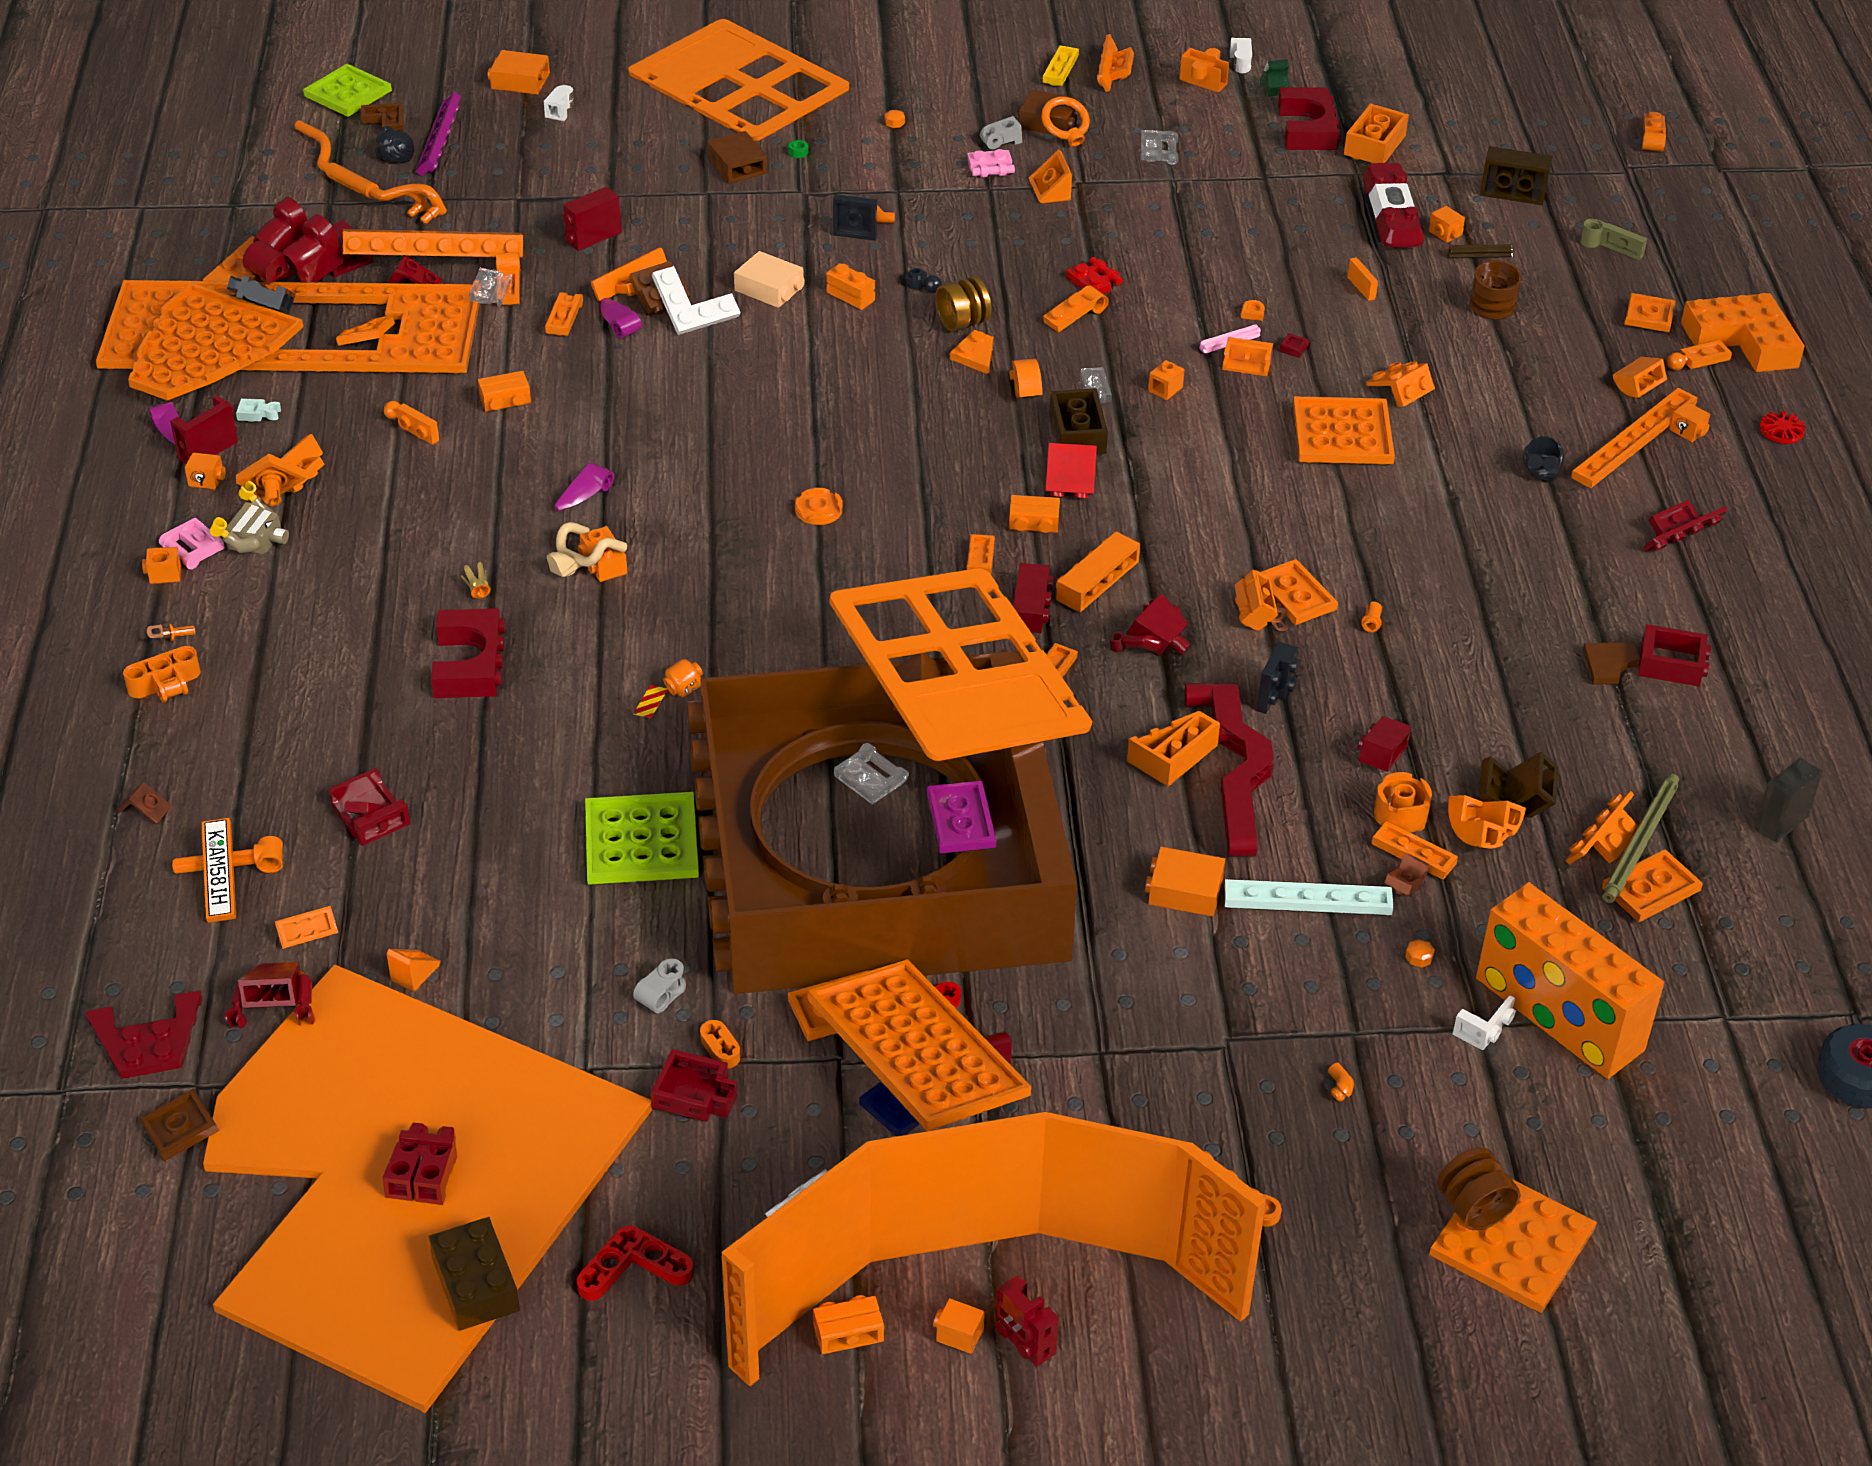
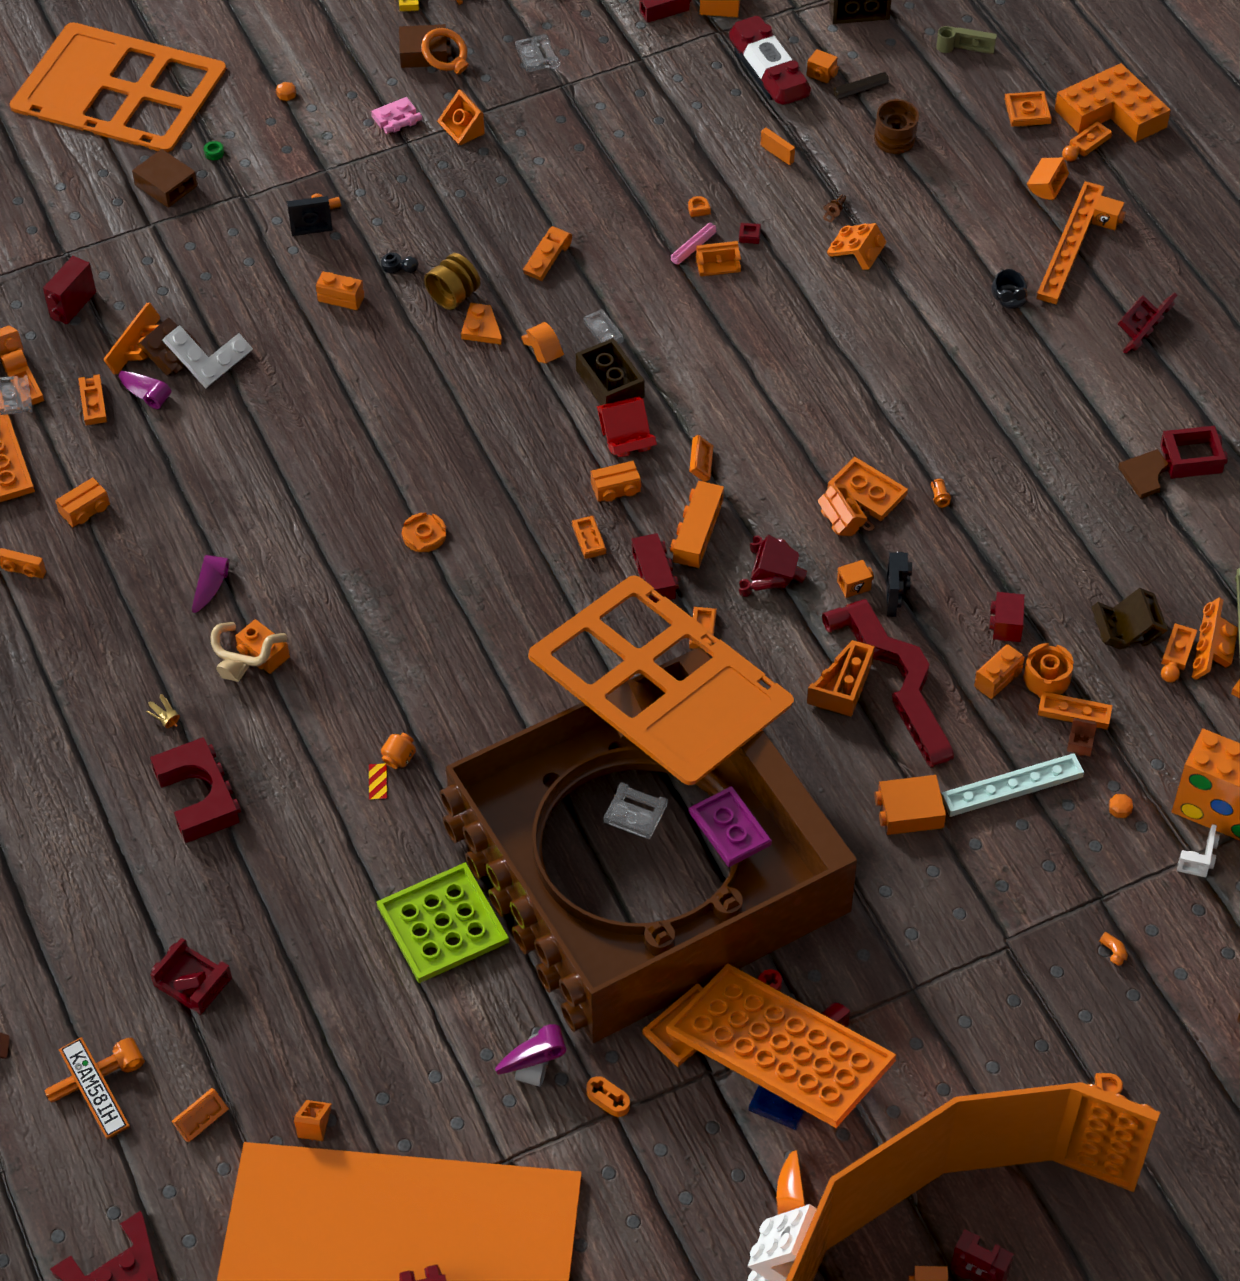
camera: 20 degrees left, 10 degrees up
dark red torso [225,962,315,1028] -> none
dark red piece [651,1049,737,1122] -> none
light nougat brick [734,251,805,308] -> none
light grey leg [980,116,1022,149] -> none
red plate [1066,257,1123,294] -> none
orange brick [1148,360,1185,400] -> none
orange plate [1293,396,1395,465] -> none
orange brick [1448,795,1526,848] -> none
red wheel [1760,411,1805,444] -> none
none -> magenta piece [495,1024,567,1075]
none -> orange plate [689,435,713,482]
none -> pearl gold piece [823,195,846,222]
none -> orange brick [837,560,874,598]
none -> orange brick [974,644,1025,699]
none -> orange plate [1161,623,1197,683]

